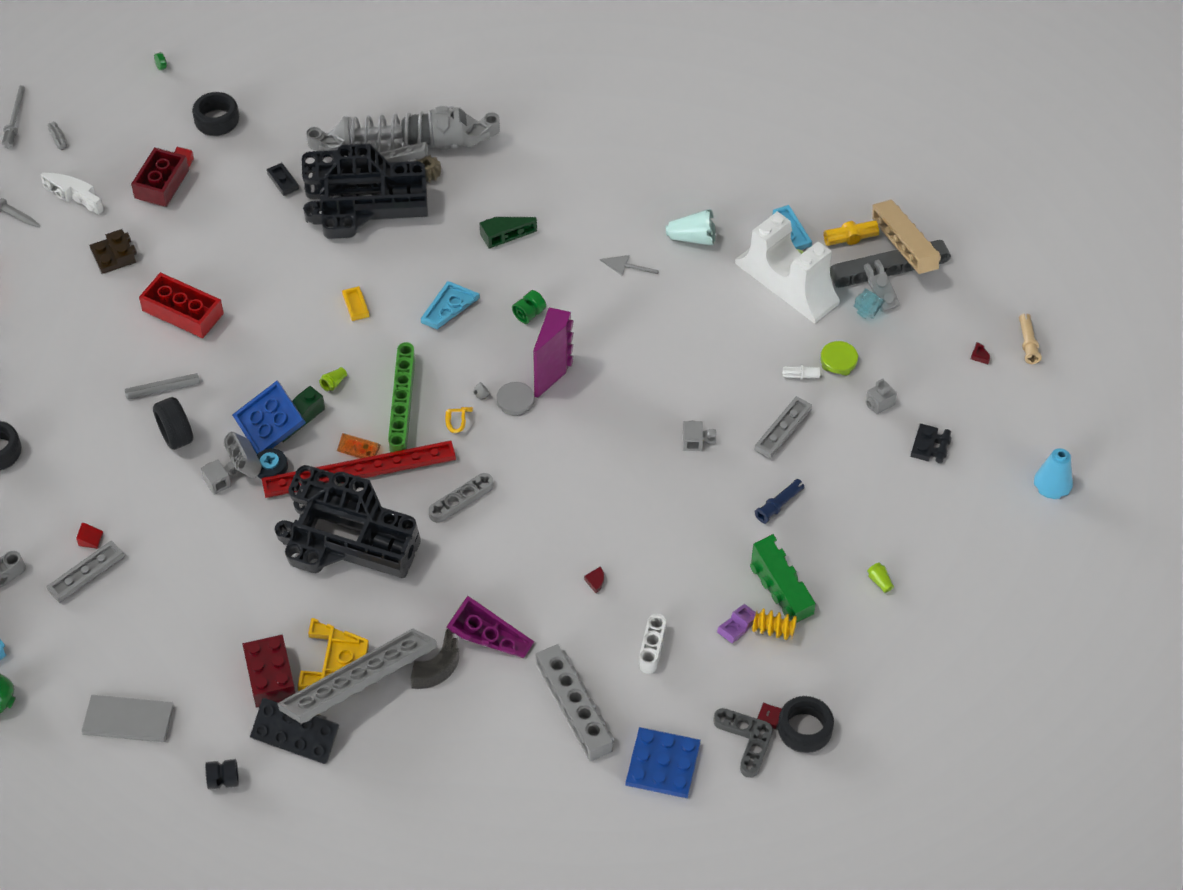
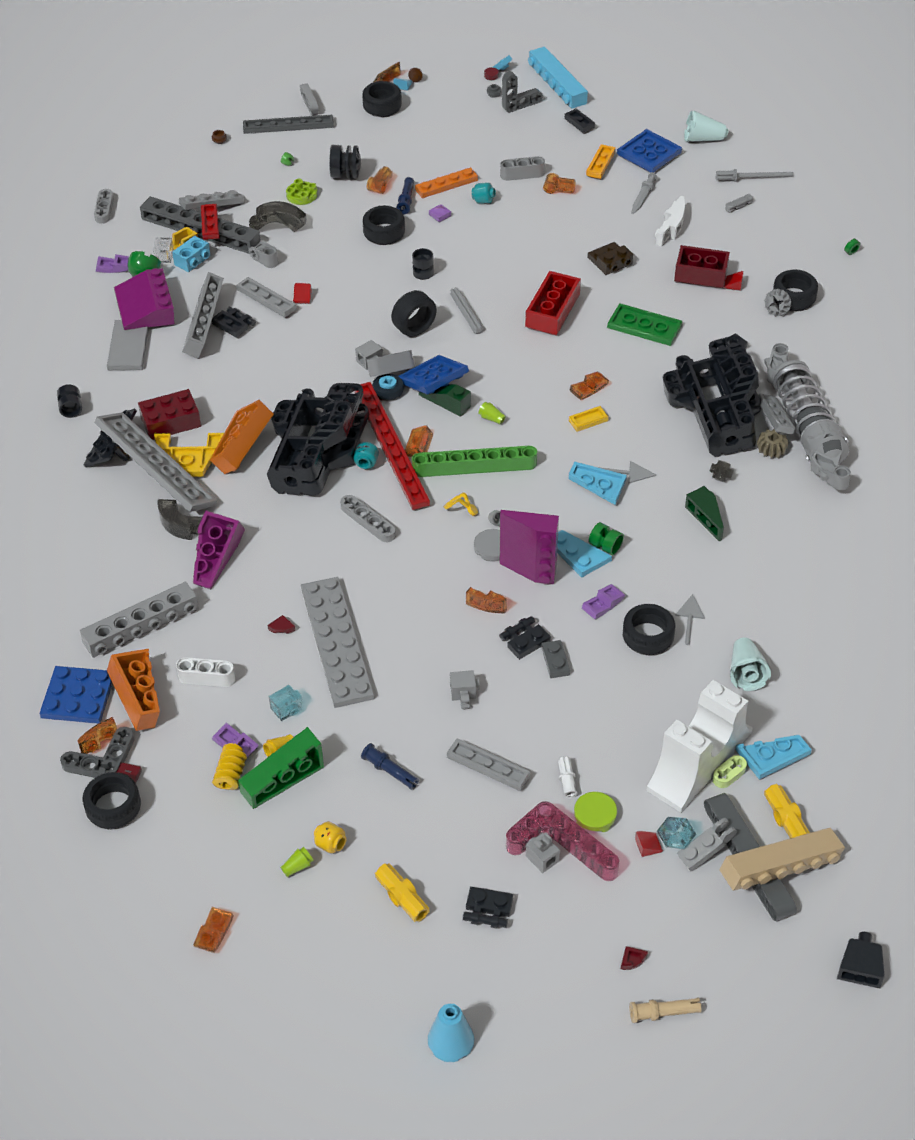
camera: 85 degrees right, 5 degrees down
none -> clear orange slope [77,717,117,754]
none -> orange wedge [107,648,160,731]
none -> magenta slope [114,268,175,330]
none -> light grey brick [182,272,224,358]
none -> clear orange slope [193,907,234,953]
none -> orange wedge [210,400,274,474]
none -> black plate [211,306,256,338]
none -> yellow cone [263,734,293,757]
none -> clear light blue brick [269,685,302,722]
none -> light grey plate [301,577,374,708]
none -> yellow head [314,821,347,854]
none -> teal head [354,442,379,469]
none -> yellow piece [375,863,430,922]
none -> black wheel [412,248,434,280]
none -> clear orange slope [466,587,507,614]
none -> black plate [499,616,551,660]
none -> clear pink beam [506,801,620,881]
none -> dark grey plate [541,640,570,679]
none -> medium azure wing [557,530,612,578]
none -> clear orange slope [569,371,609,400]
none -> medium lavender slope [582,584,625,619]
none -> light grey piece [598,461,656,484]
none -> green tile [607,303,683,346]
none -> black tyre [623,604,676,655]
none -> red slope [635,831,663,857]
none -> clear smoke gear [709,460,733,482]
none -> light grey gear [764,289,791,316]
none -> black torso [837,931,884,989]

